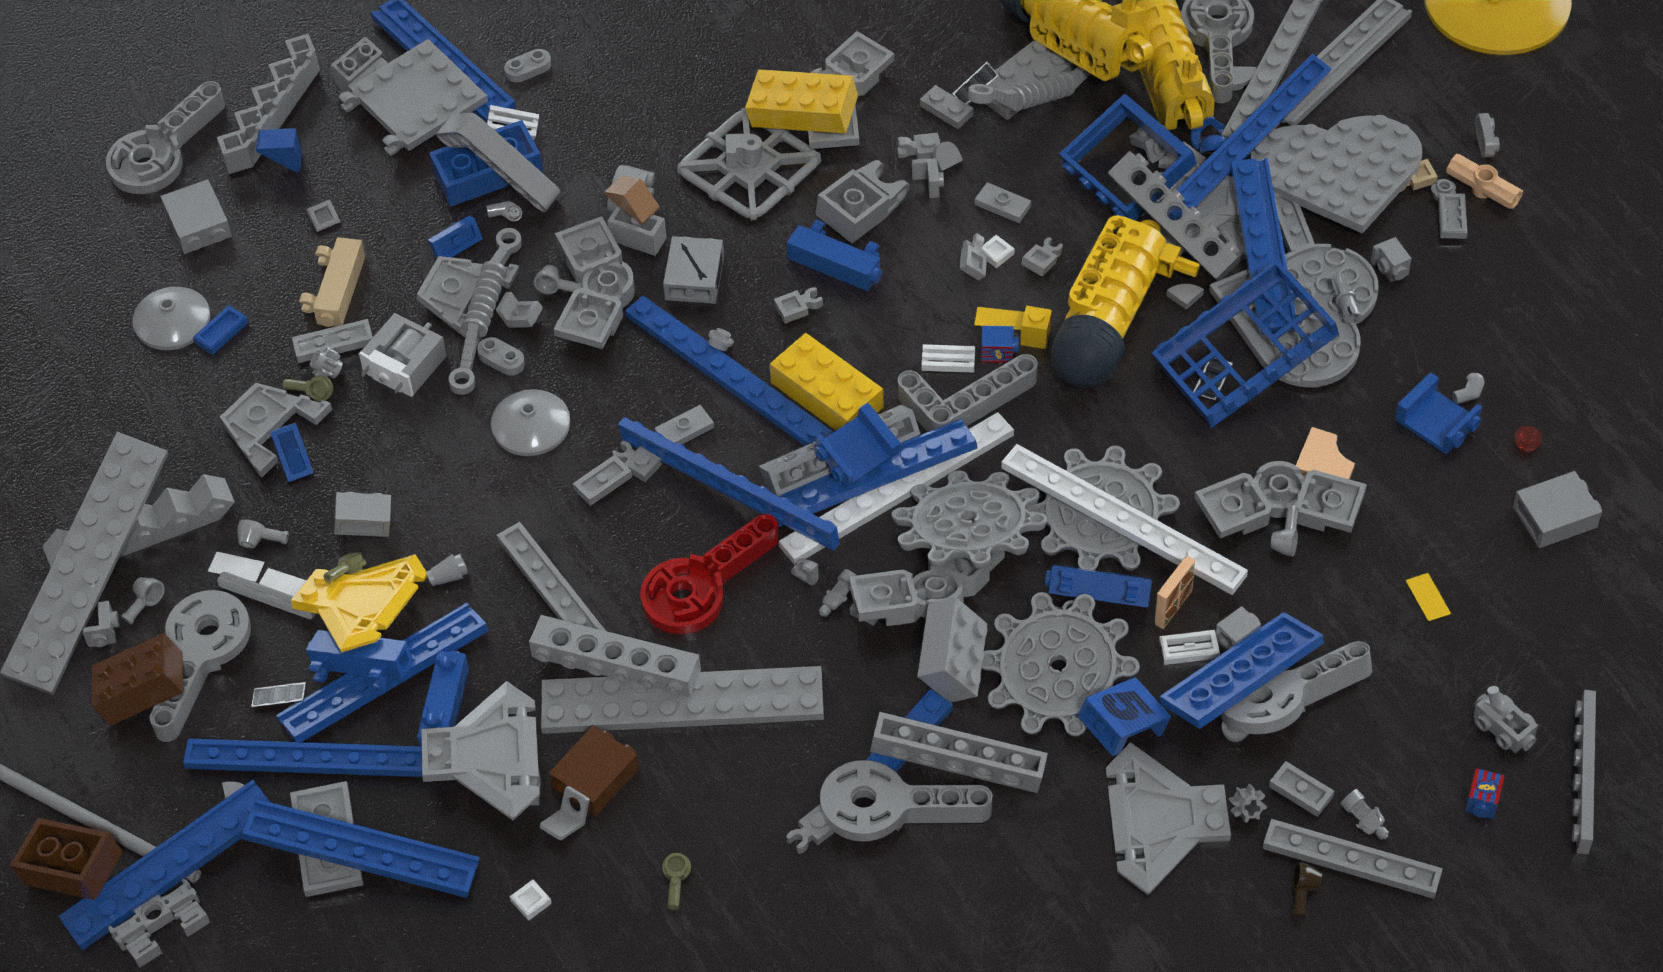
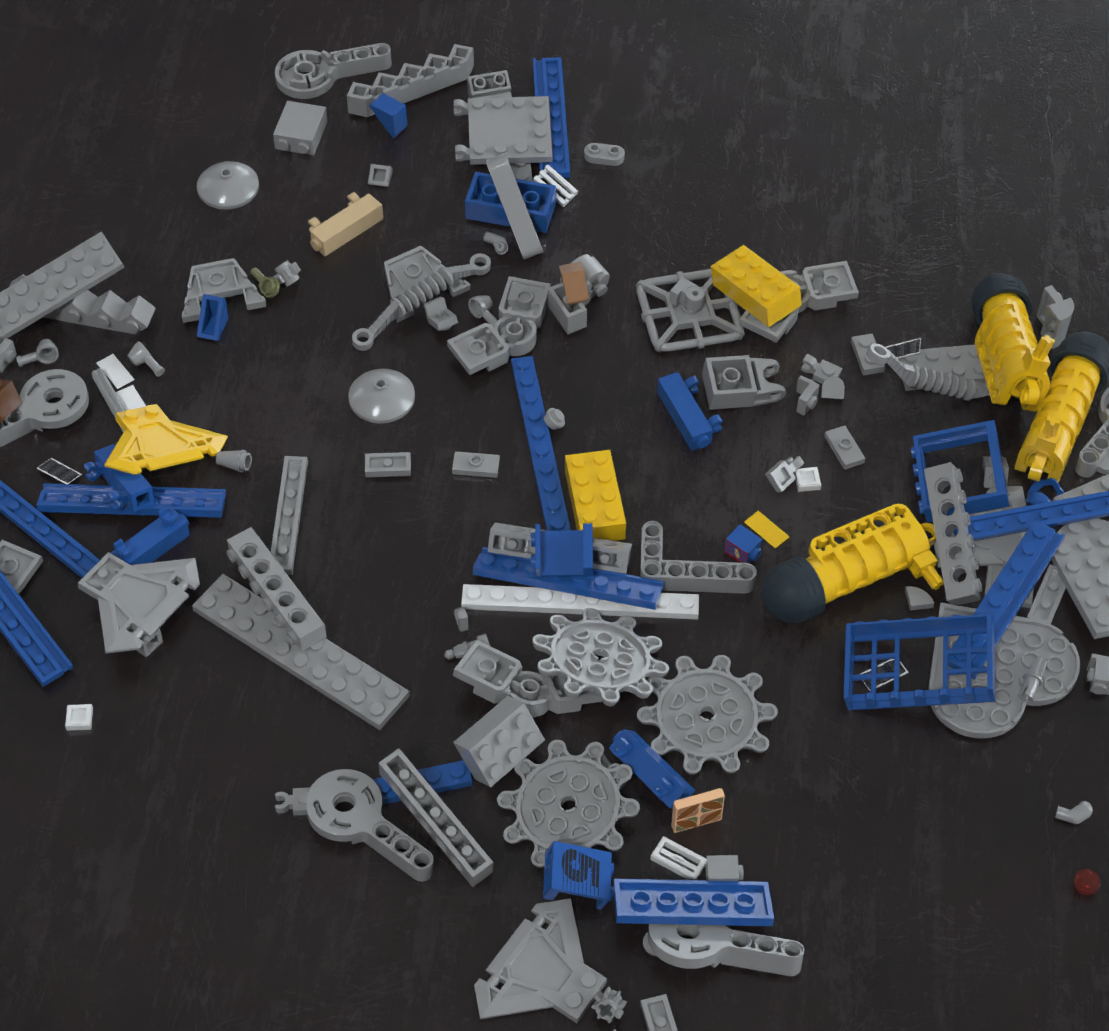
camera: 35 degrees right, 0 degrees up
blue tile [193,305,249,355] -> none
light grey plate [292,319,373,363] -> none
olive plate [323,552,367,583] -> none
light grey brick [334,492,391,537] -> none
light grey piece [359,313,447,397] -> none
blue tile [428,215,483,260] -> none
light grey plate [477,337,525,375] -> none
light grey bracket [540,786,590,840] -> none
reddish brown brick [549,726,639,817] -> none
light grey plate [612,441,662,482] -> none
blue plate [618,417,840,551] -> none
red beam [640,514,779,634] -> none
olive plate [662,853,691,910] -> none
light grey brick [663,236,724,304] -> none
light grey plate [774,287,823,323] -> none
white tile [922,345,975,373] -> none
white plate [1002,444,1248,595] -> none
light grey plate [1021,237,1063,276] -> none
yellow brick [1021,305,1052,349] -> none
light grey plate [1194,461,1367,538] -> none
light grey bar [1271,504,1300,557] -> none
light nougat tile [1296,427,1355,480] -> none
blue panel [1395,372,1482,454] -> none
yellow sticker [1406,573,1451,621] -> none
light grey brick [1513,471,1602,548] -> none

